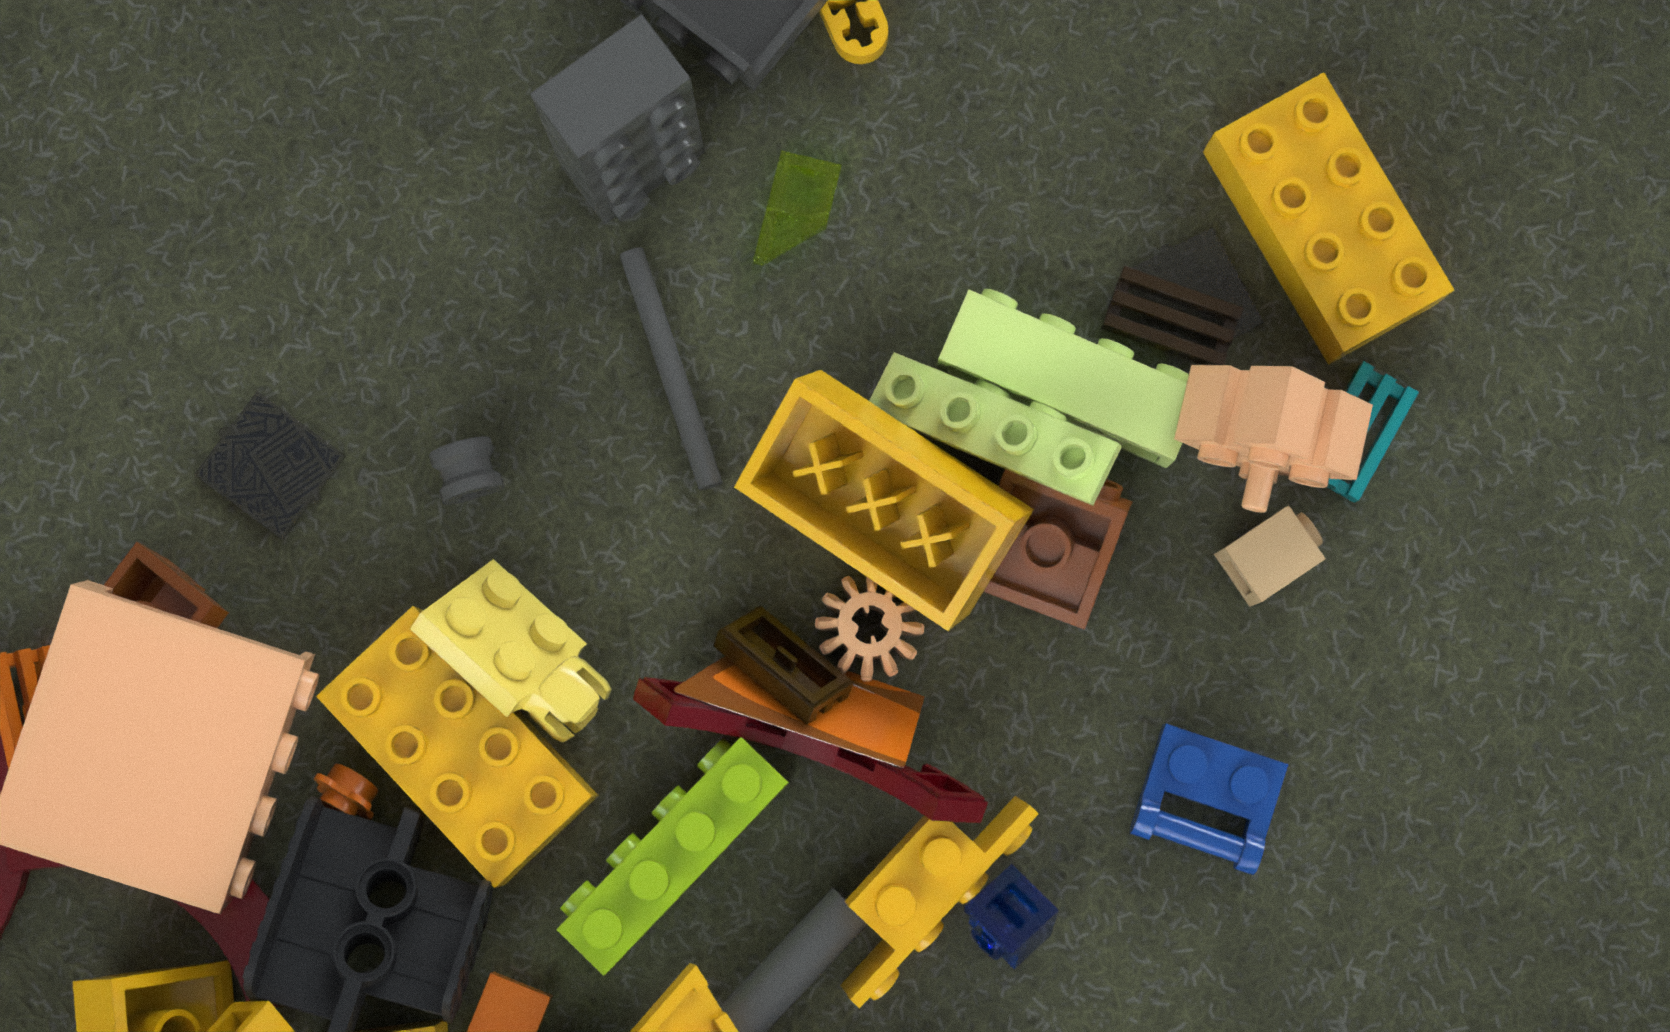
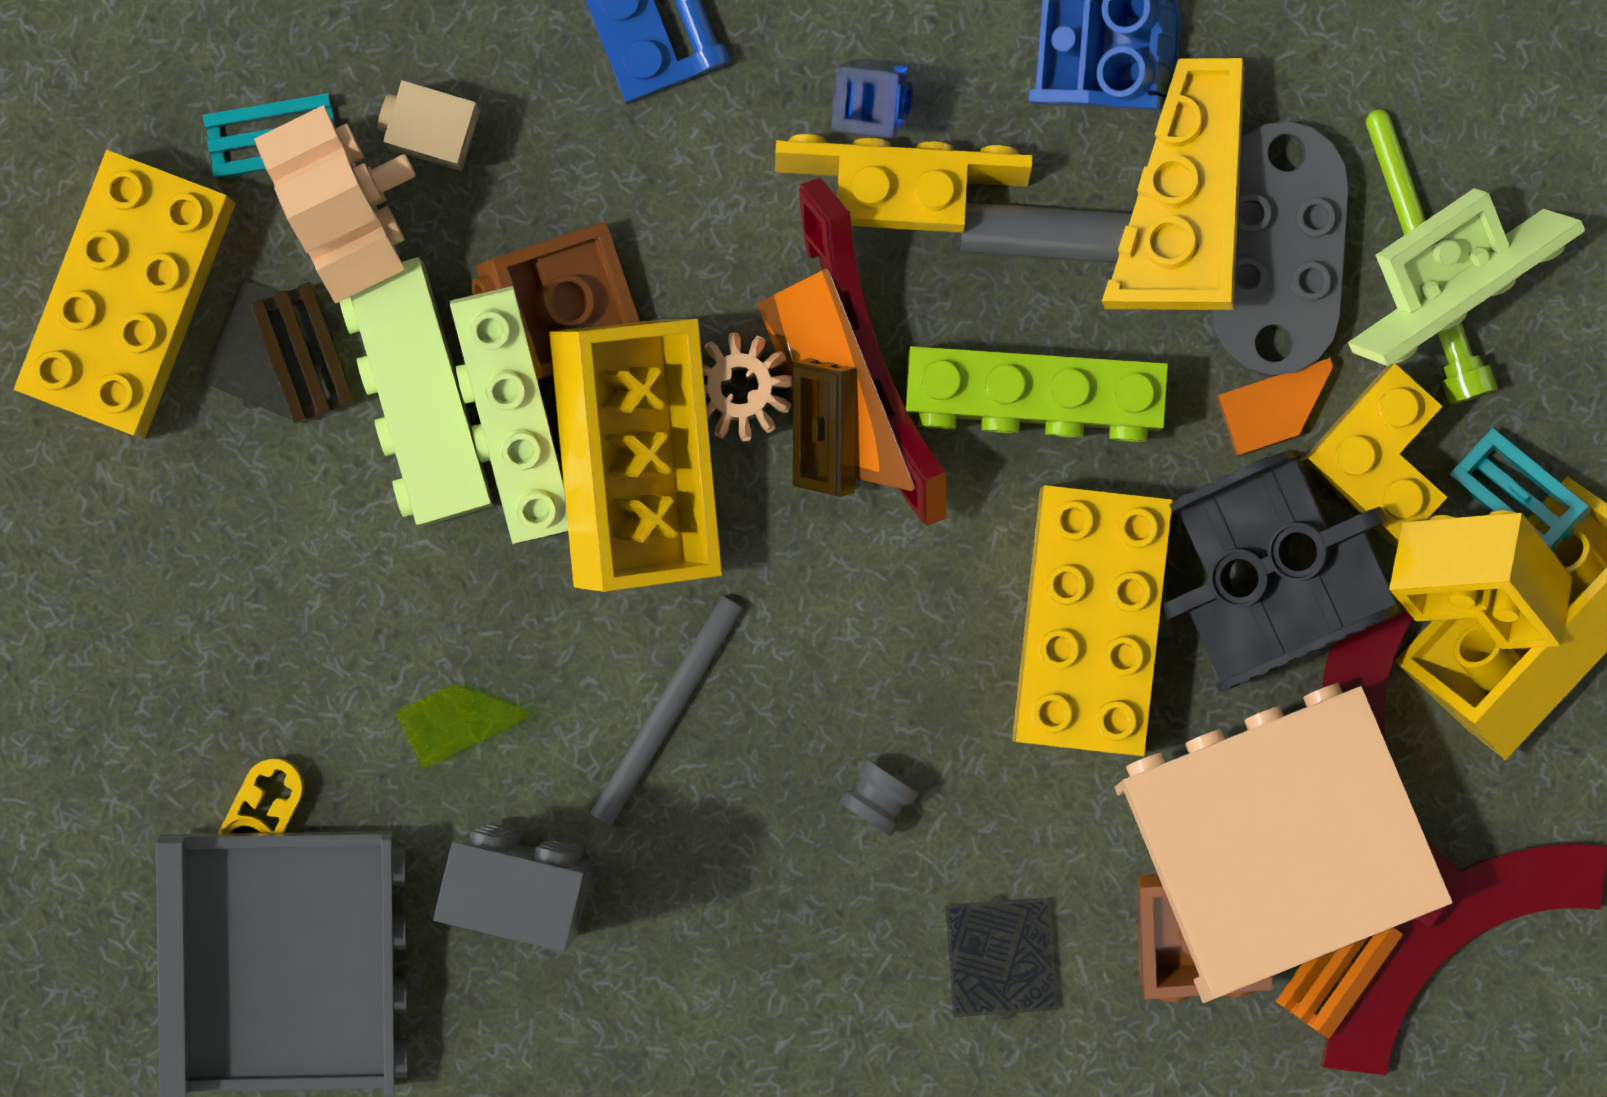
camera: 130 degrees left, 5 degrees up
orange plate [314,764,379,820] -> none
light yellow plate [410,559,612,742] -> none

